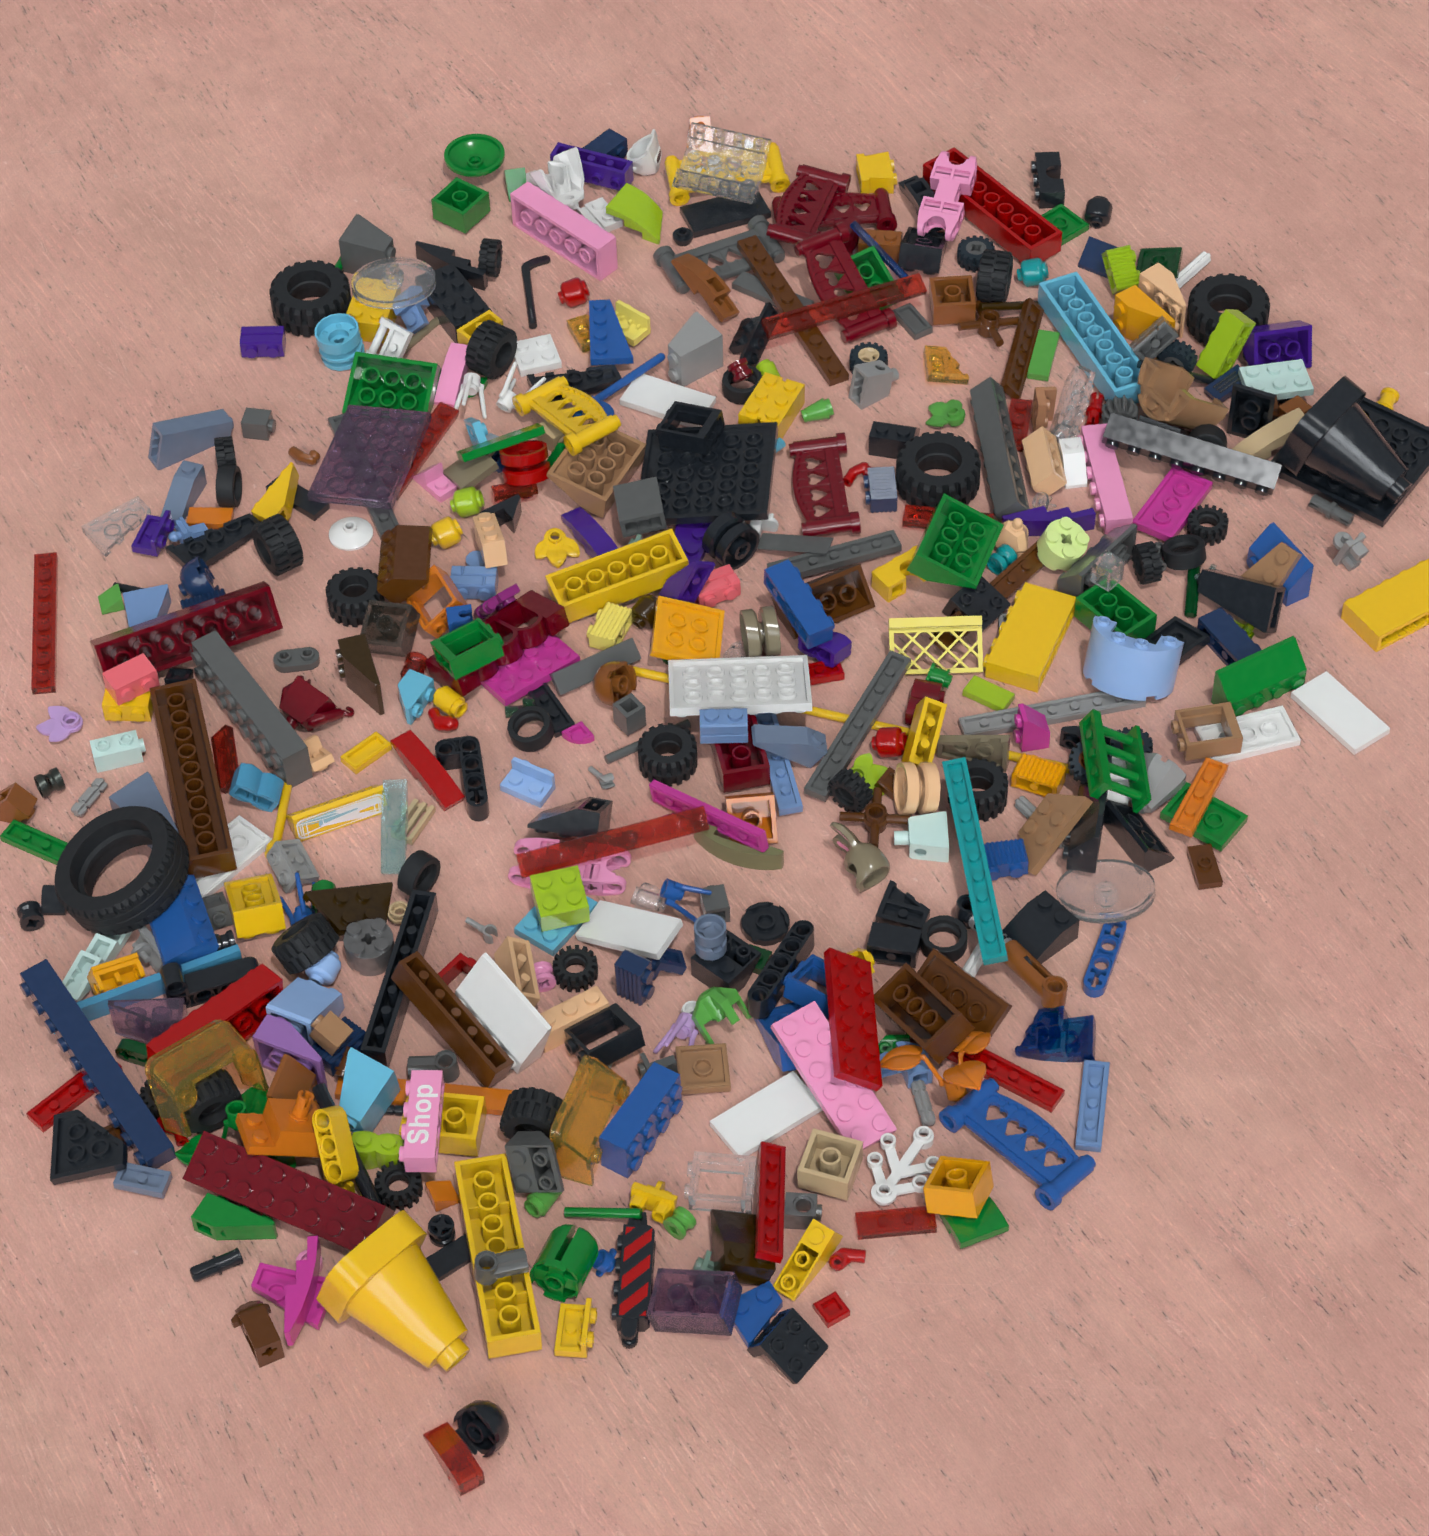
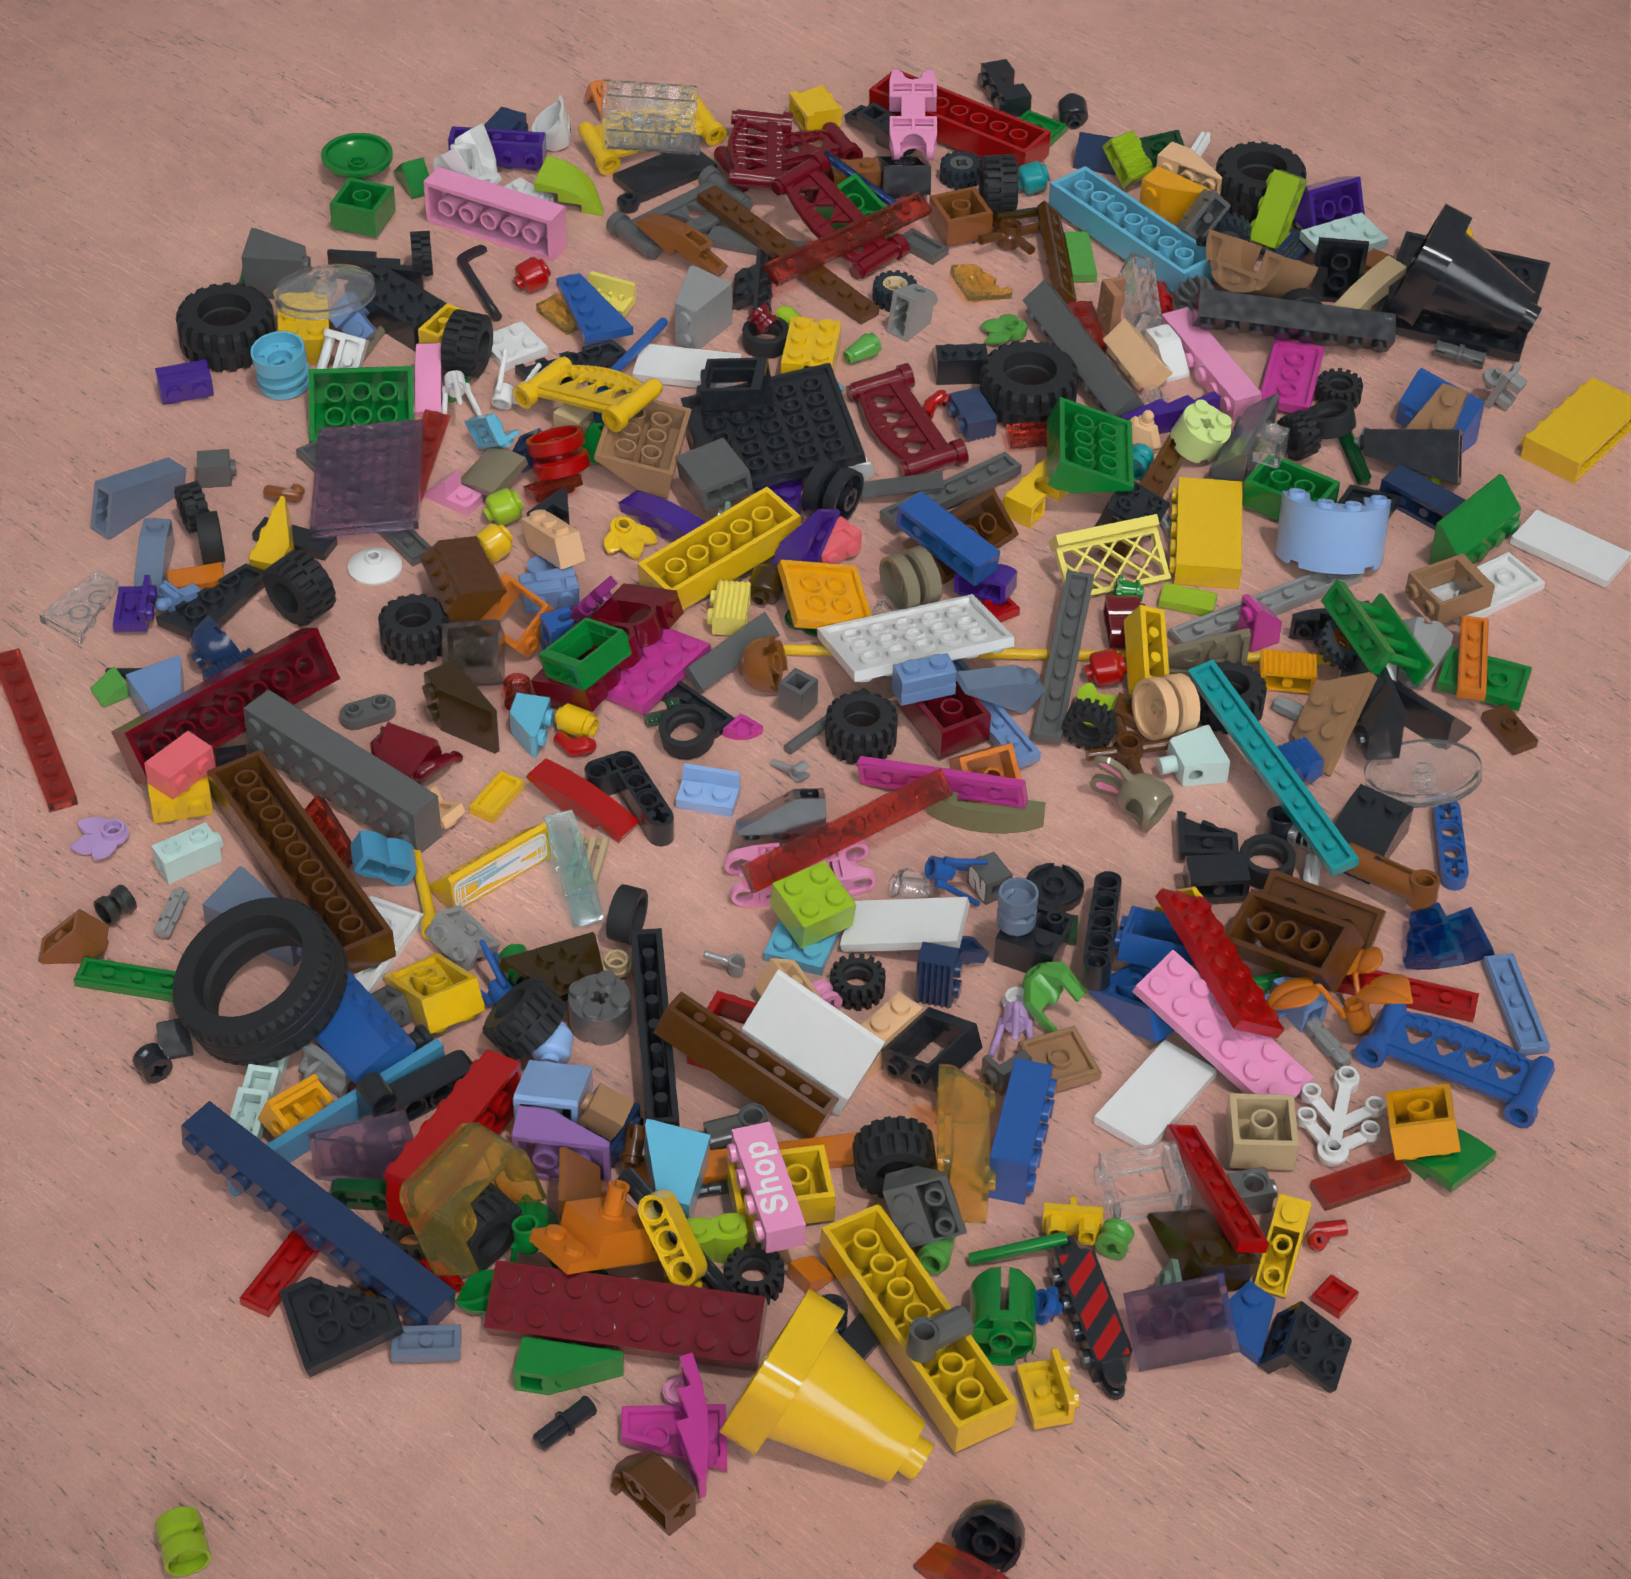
camera: 20 degrees left, 5 degrees down
green tile [456,423,545,462] -> none

